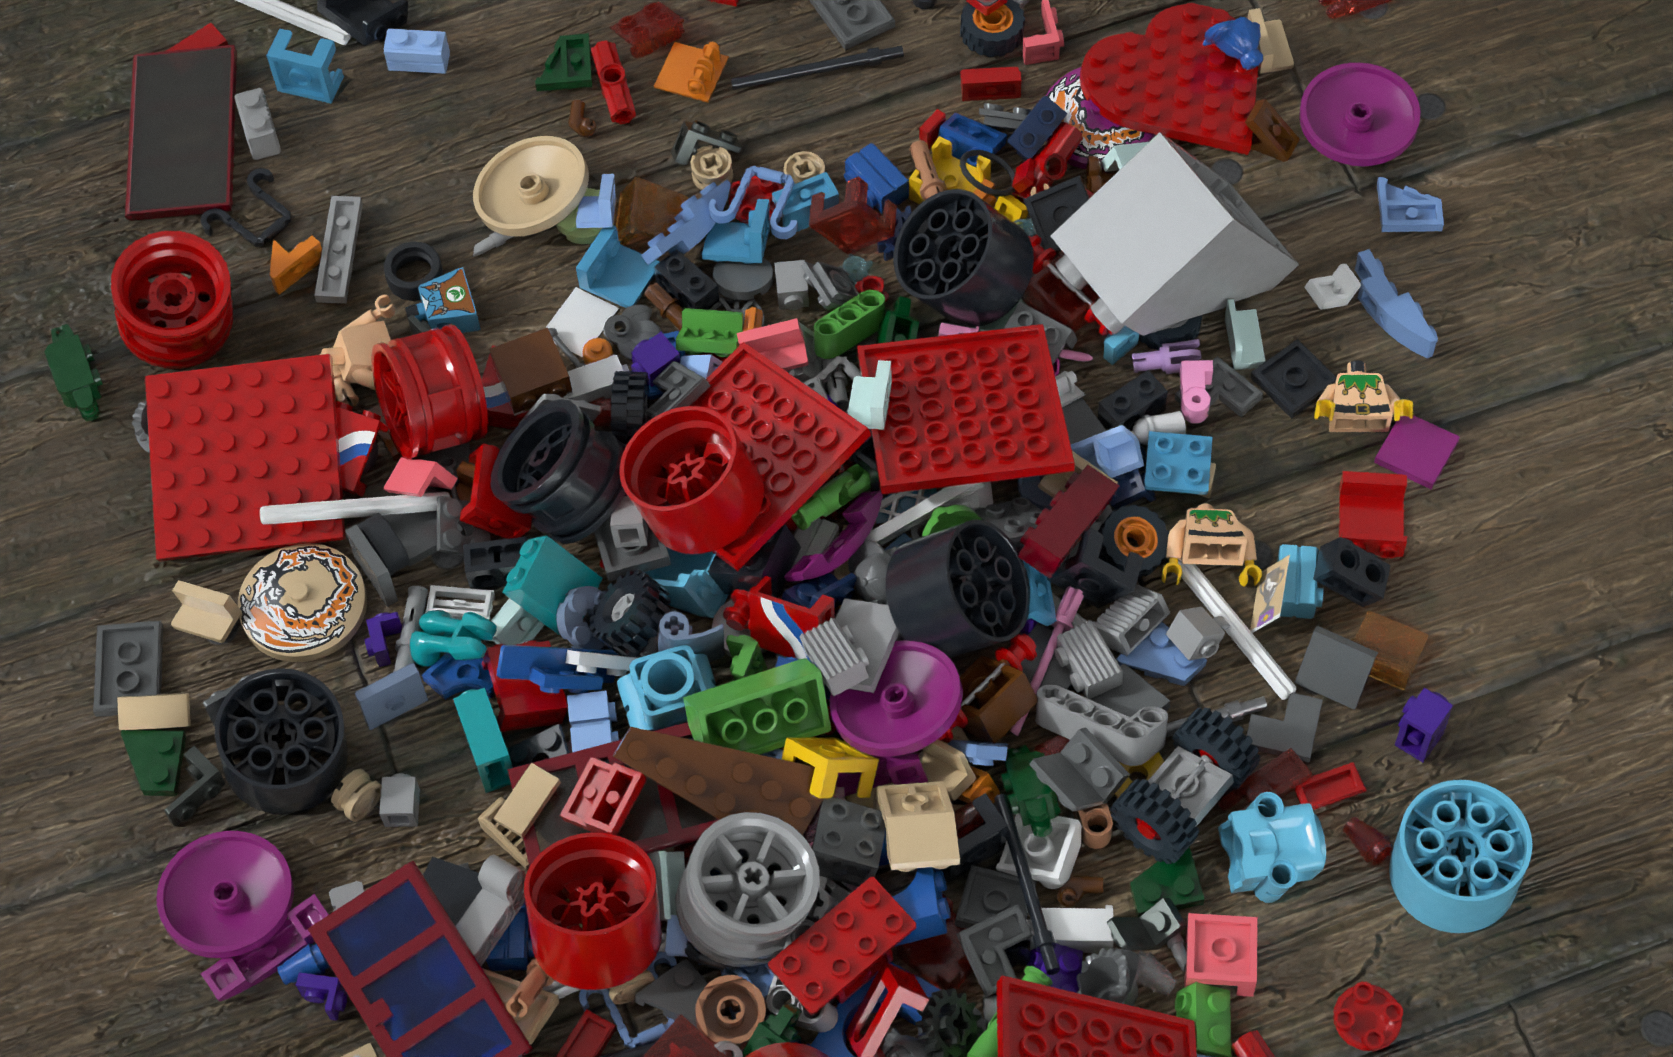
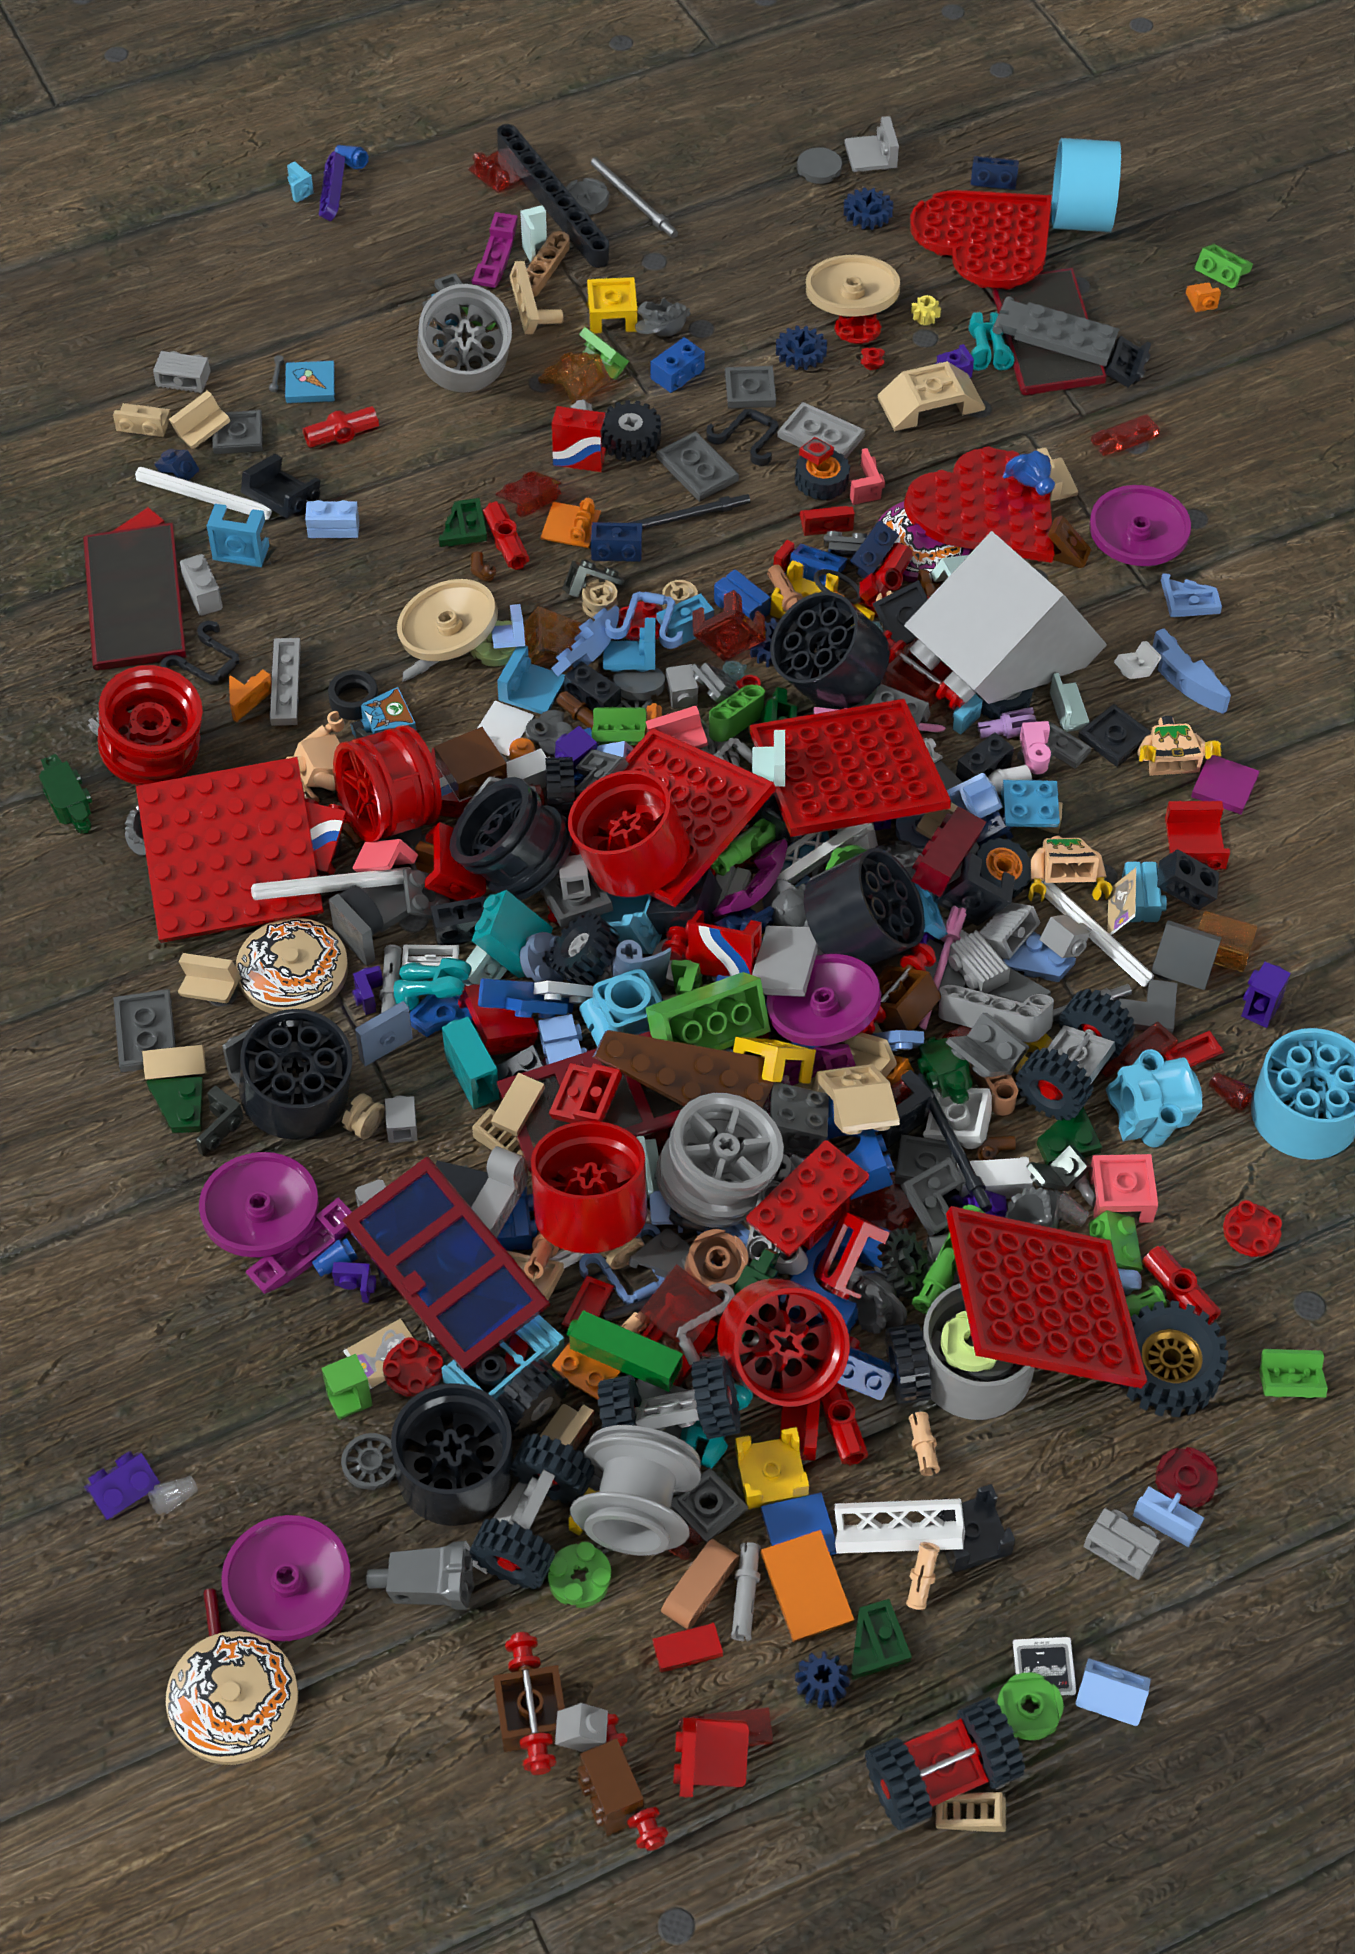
camera: 10 degrees left, 5 degrees down
light grey brick [800,618,869,696] -> none
none -> dark blue bracket [591,522,642,561]

